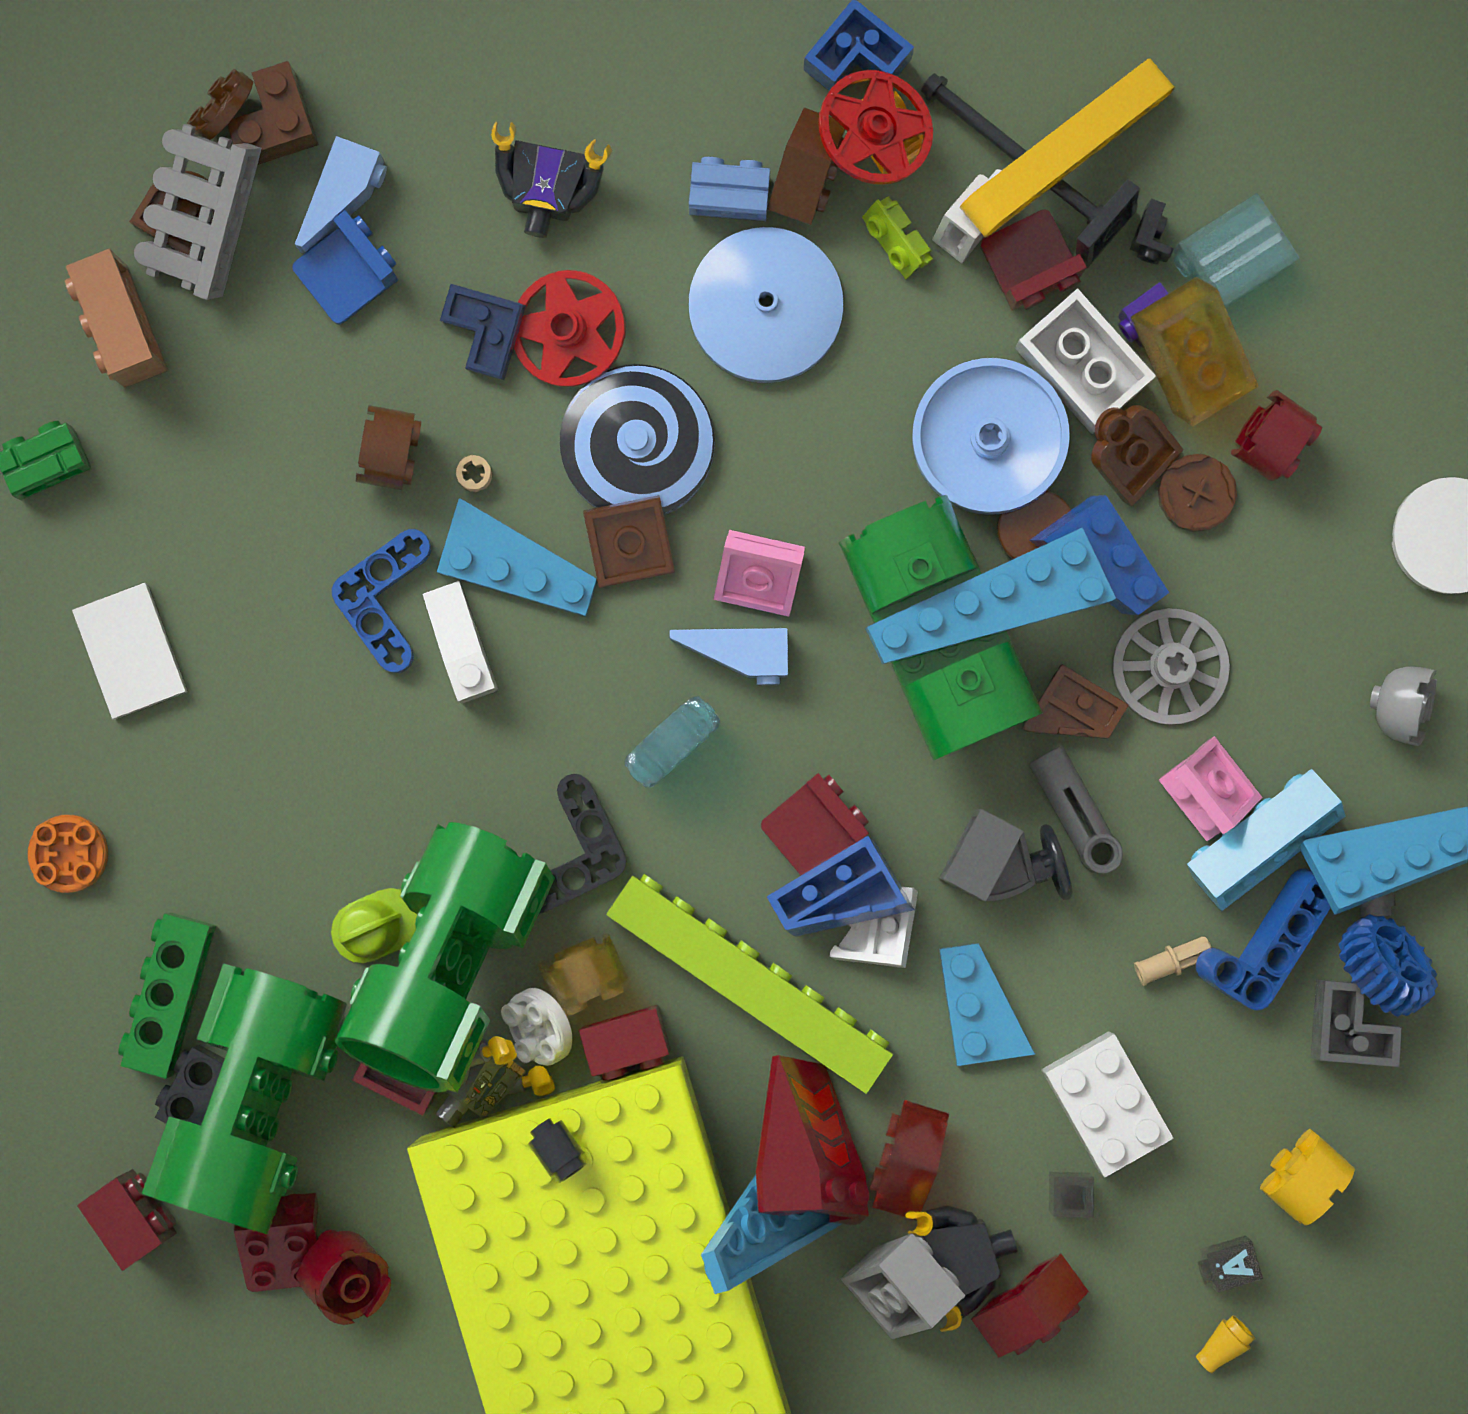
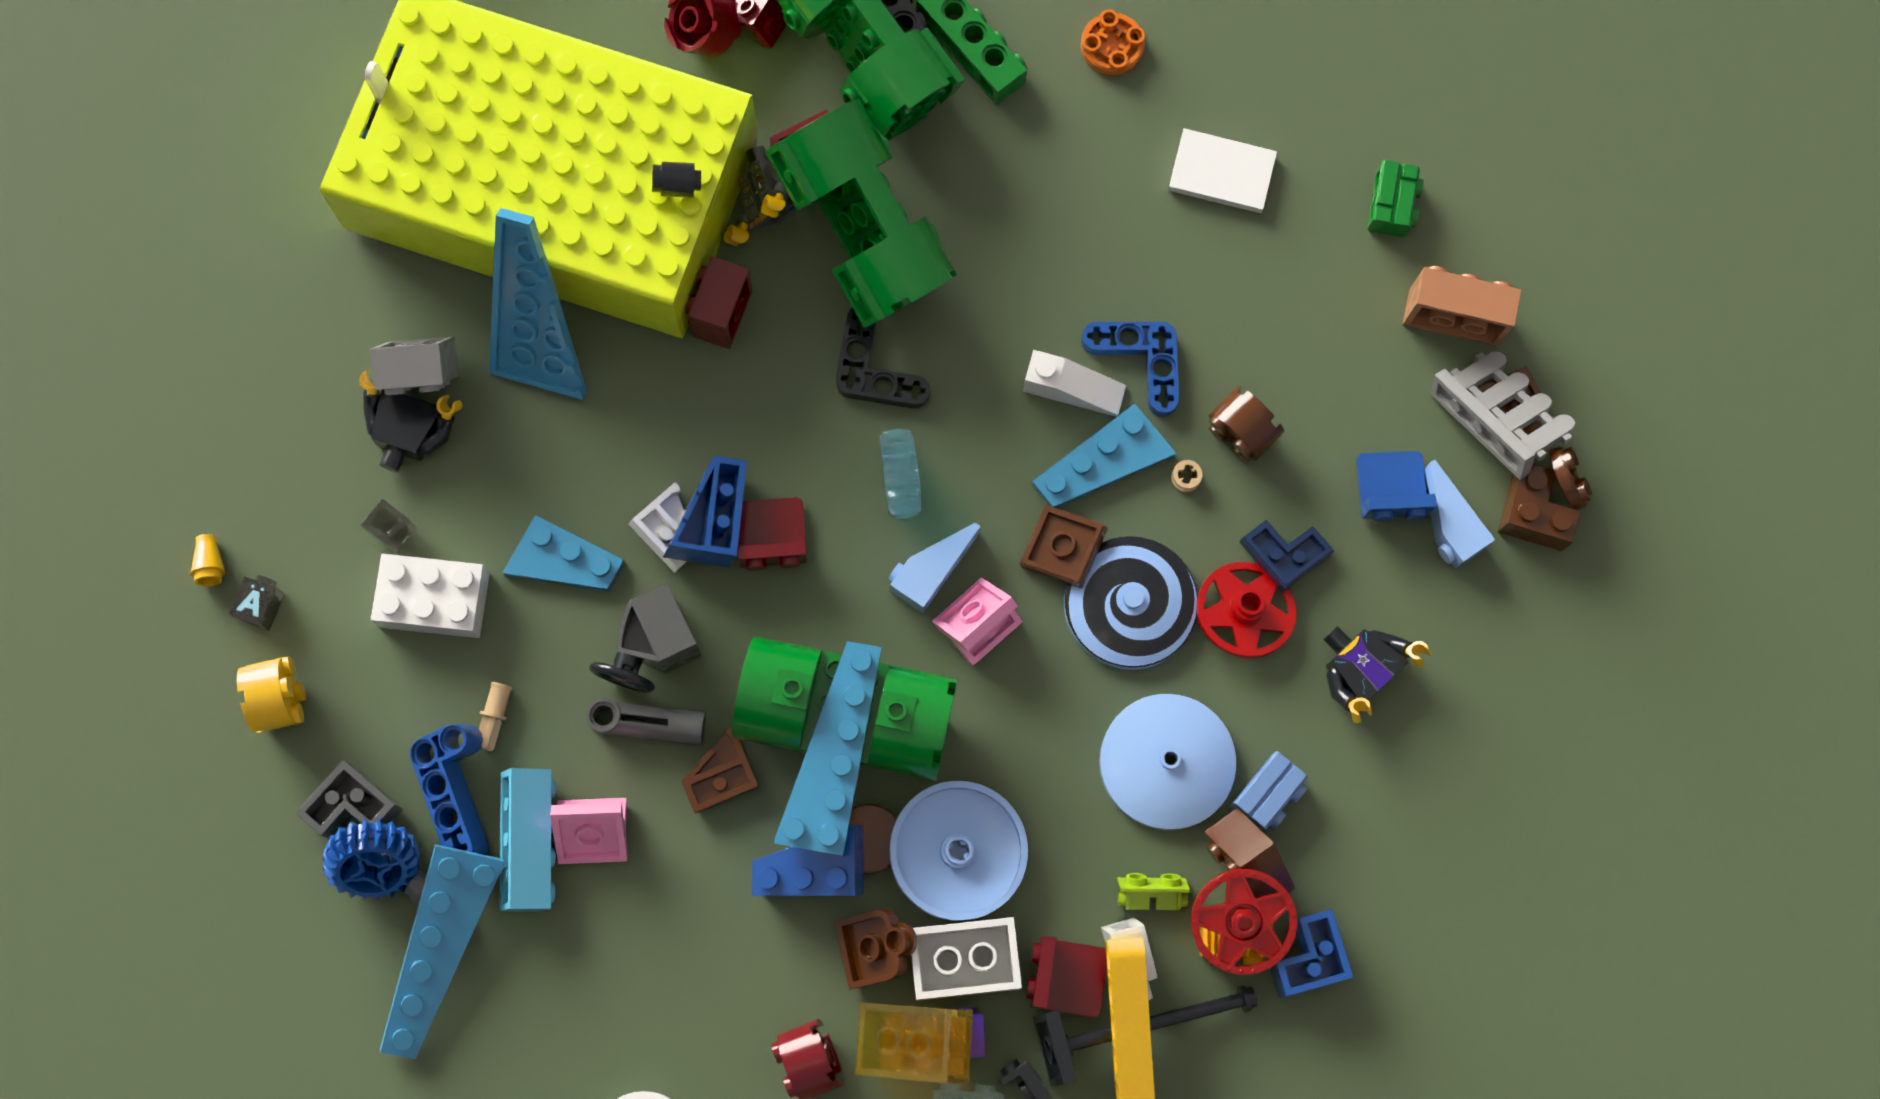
camera: 115 degrees right, 10 degrees down
lime piece [331,888,417,963] -> none
white tile [501,988,572,1066] -> none
clear yellow brick [537,933,628,1016] -> none
lime brick [606,874,893,1094] -> none
dark red wedge [756,1055,869,1225] -> none
clear red brick [869,1100,949,1221] -> none
dark red brick [971,1253,1089,1358] -> none
light grey wheel [1113,608,1230,725] -> none
reddish brown tile [1158,454,1237,532] -> none
light grey cylinder [1370,666,1437,746] -> none

